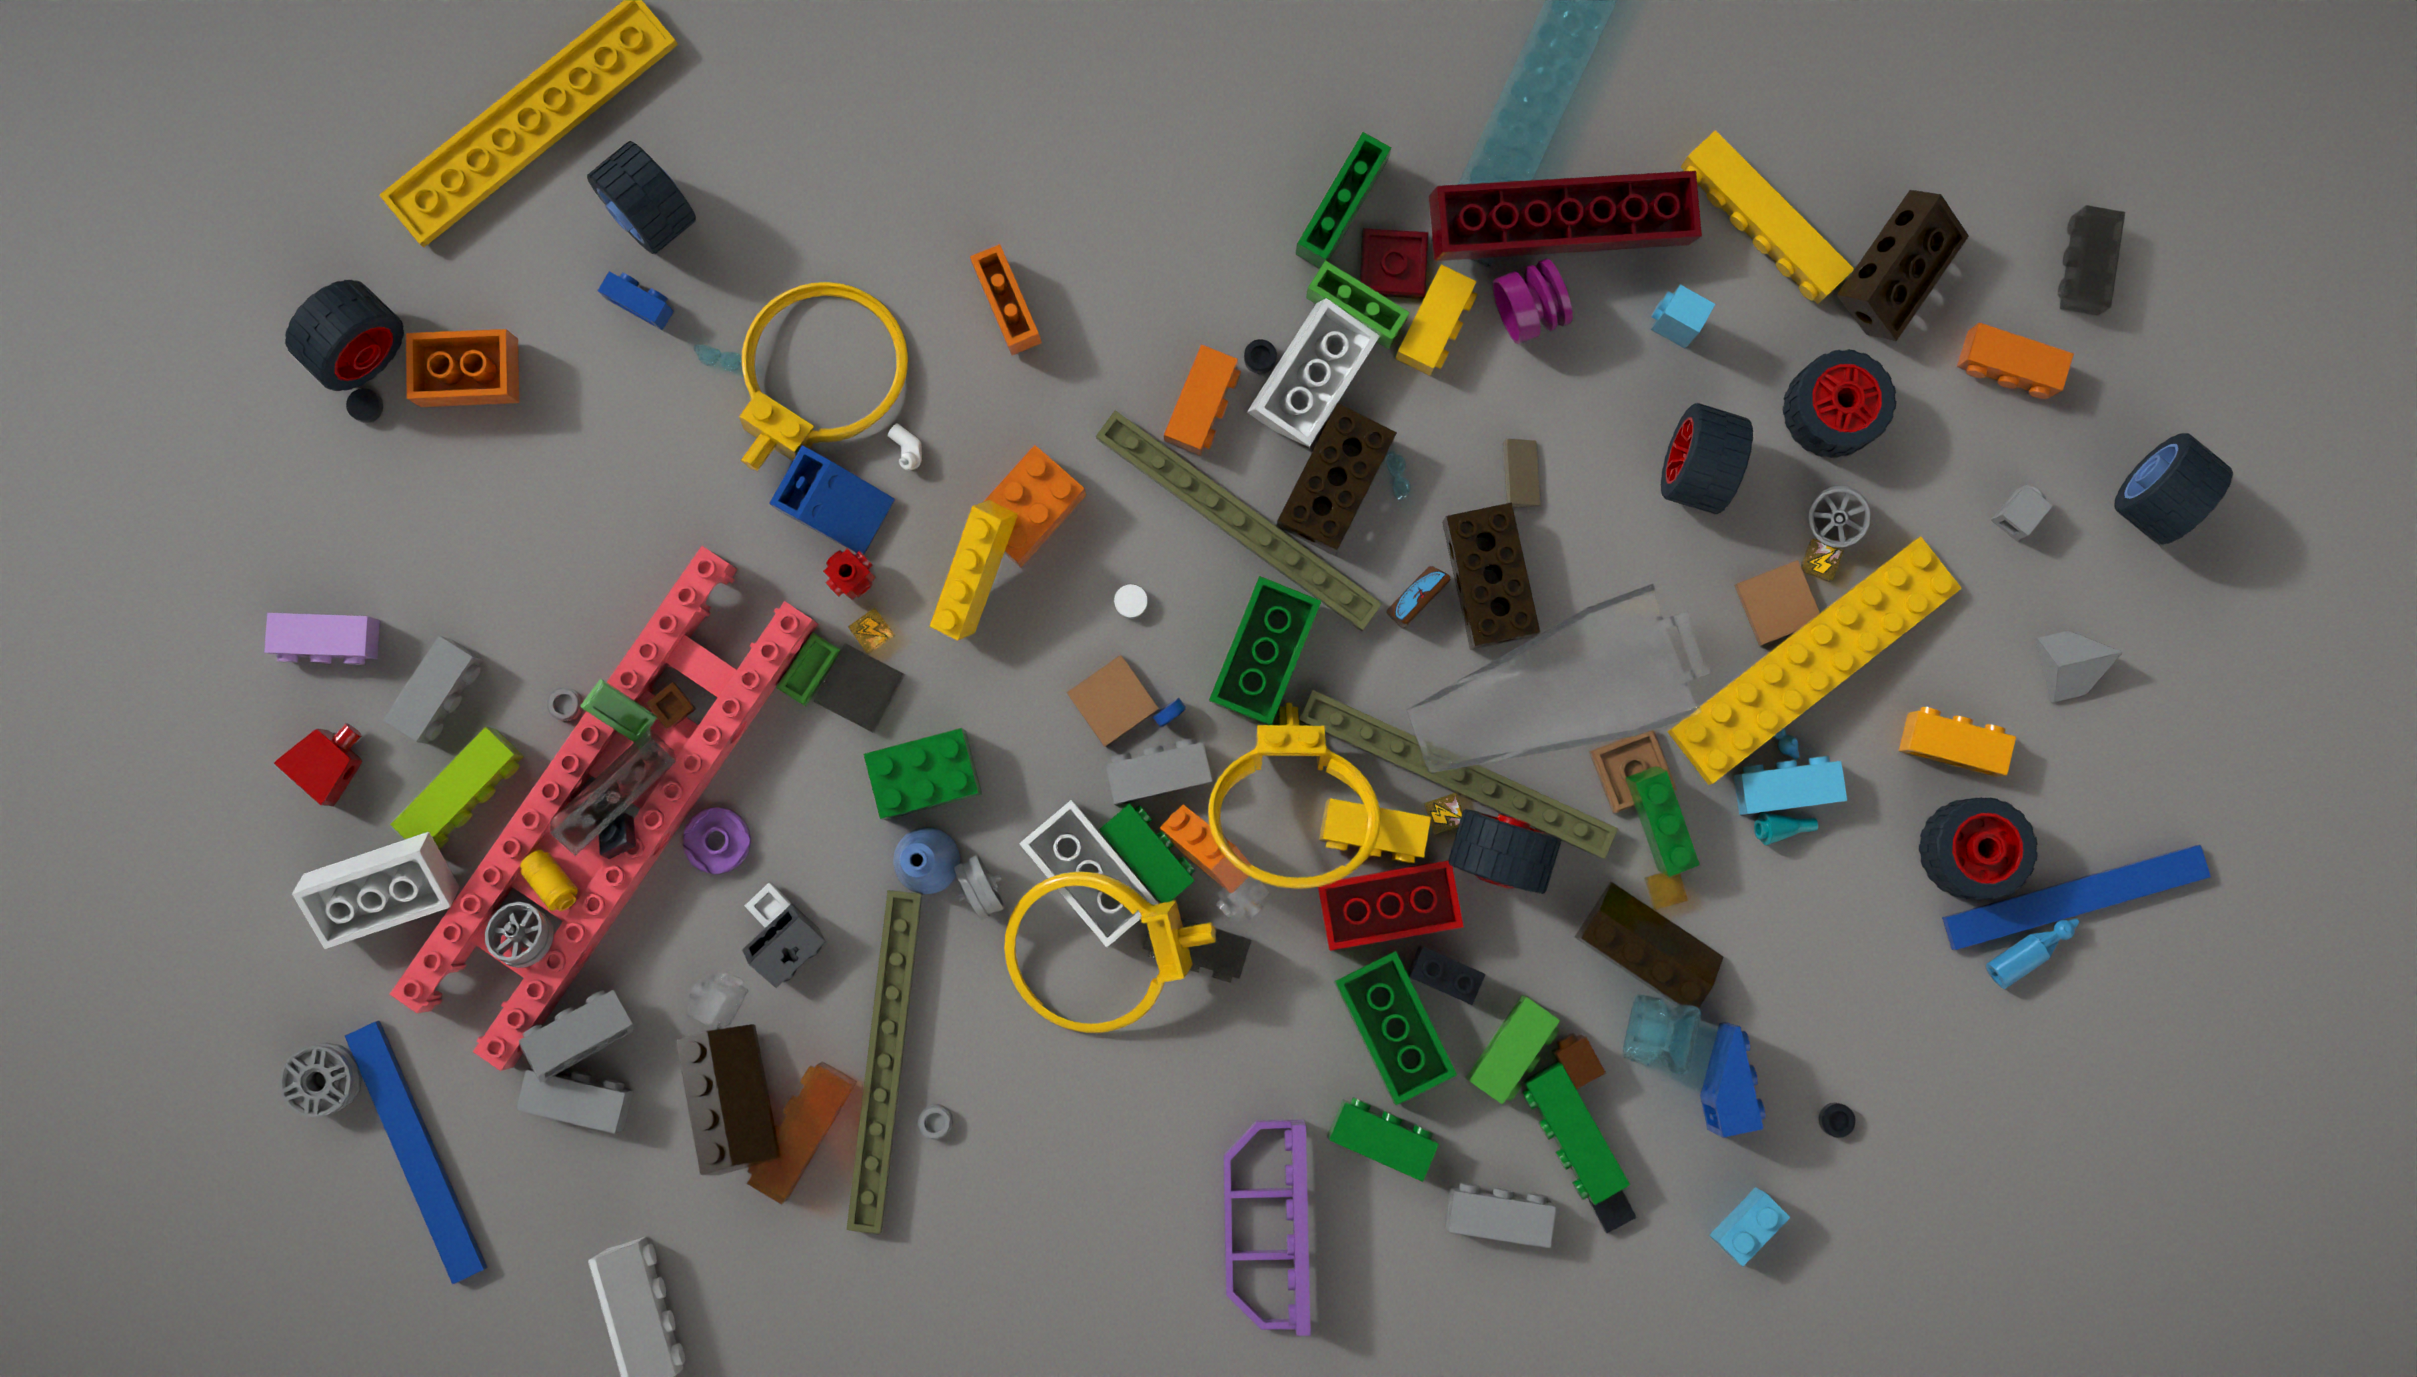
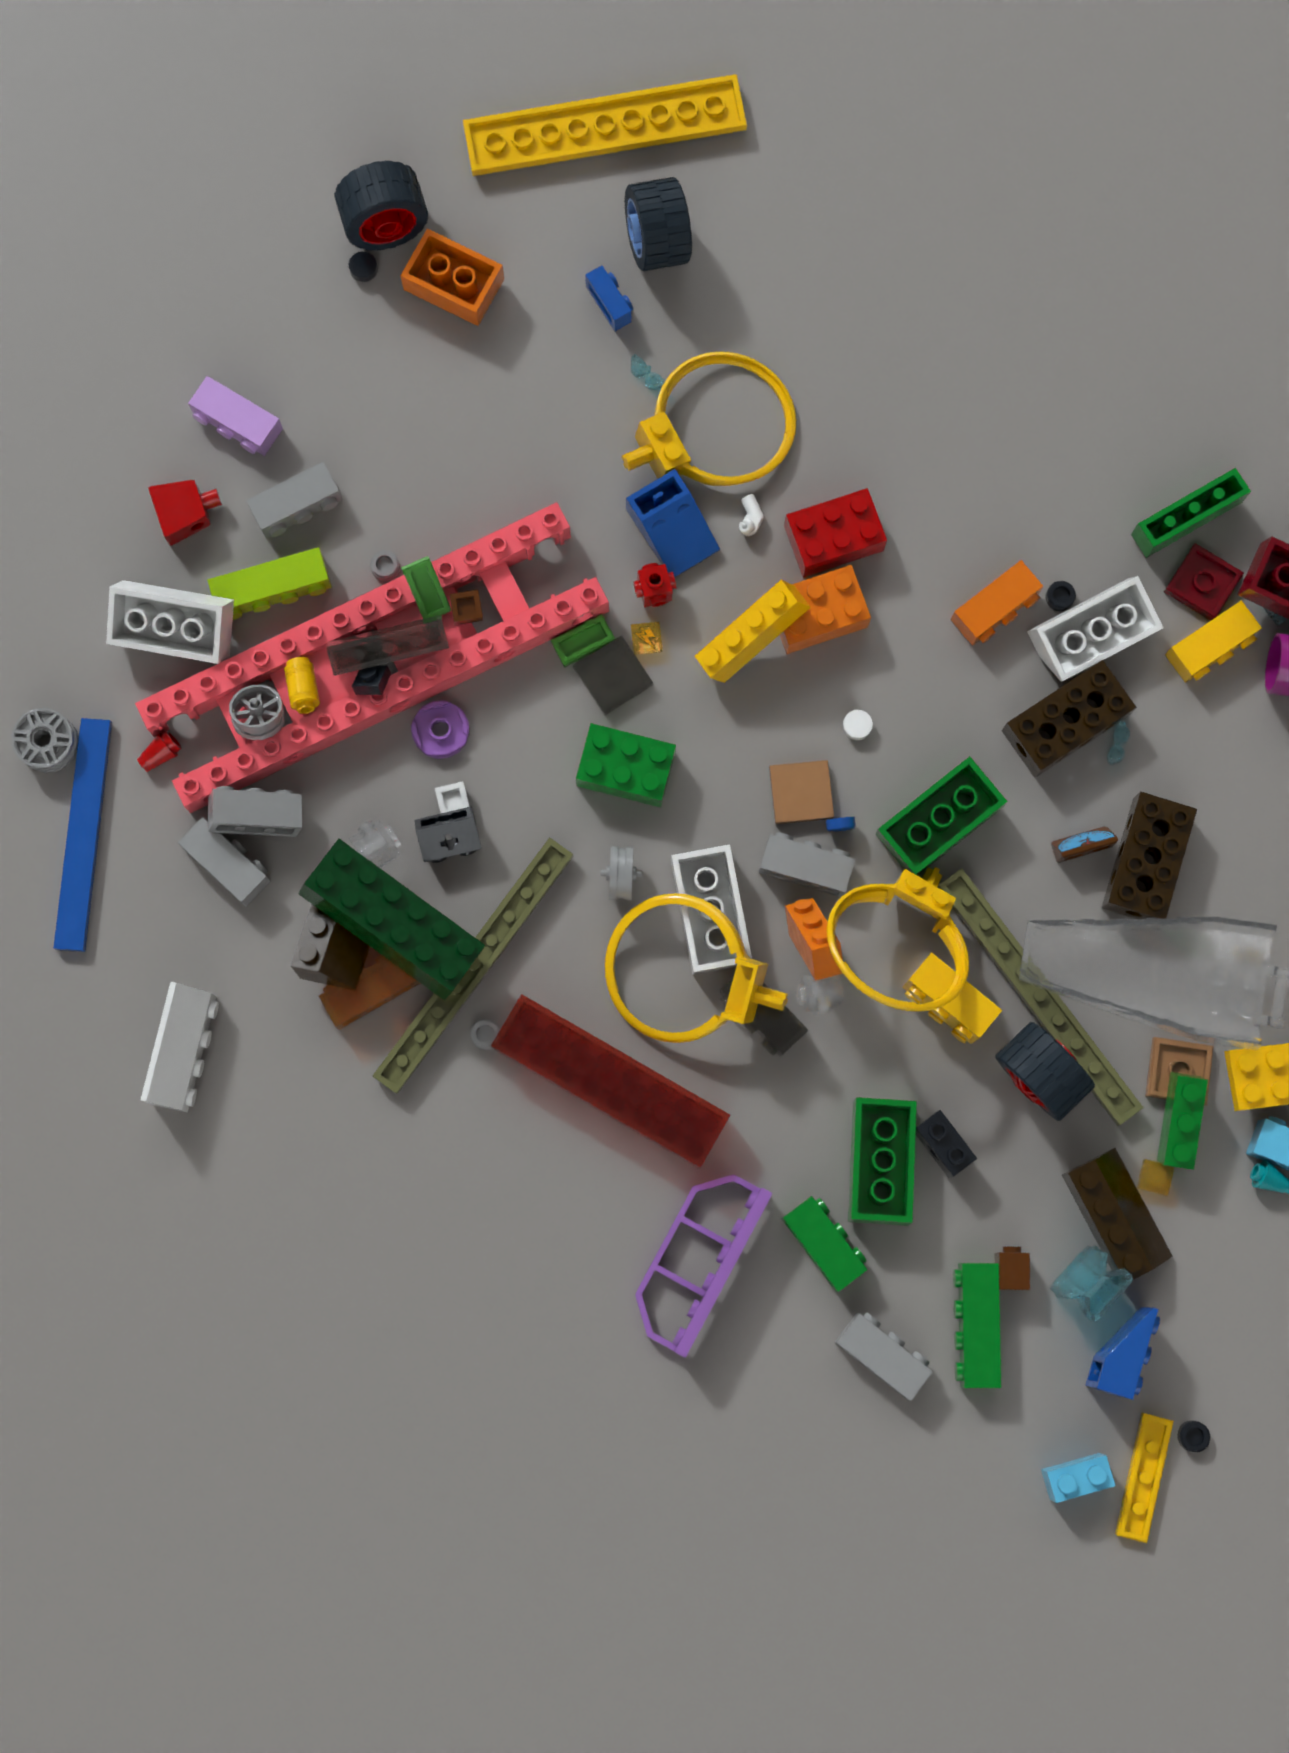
camera: 30 degrees right, 5 degrees down
medium blue cone [893,827,960,894] -> none
orange brick [970,244,1042,356] -> none
olive plate [1095,410,1382,631] -> none
green brick [1099,803,1196,903] -> none
bright green brick [1306,260,1410,349] -> none
red brick [1318,860,1464,951] -> none
tile [1423,792,1463,835] -> none
bright green brick [1465,995,1560,1105] -> none
dark tan slope [1503,439,1540,507] -> none
black tile [1589,1190,1637,1233] -> none
none -> red cone [137,731,182,772]
none -> dark green brick [298,838,486,1001]
none -> clear red brick [491,994,731,1170]
none -> red brick [784,488,887,577]
none -> yellow tile [1115,1413,1174,1543]

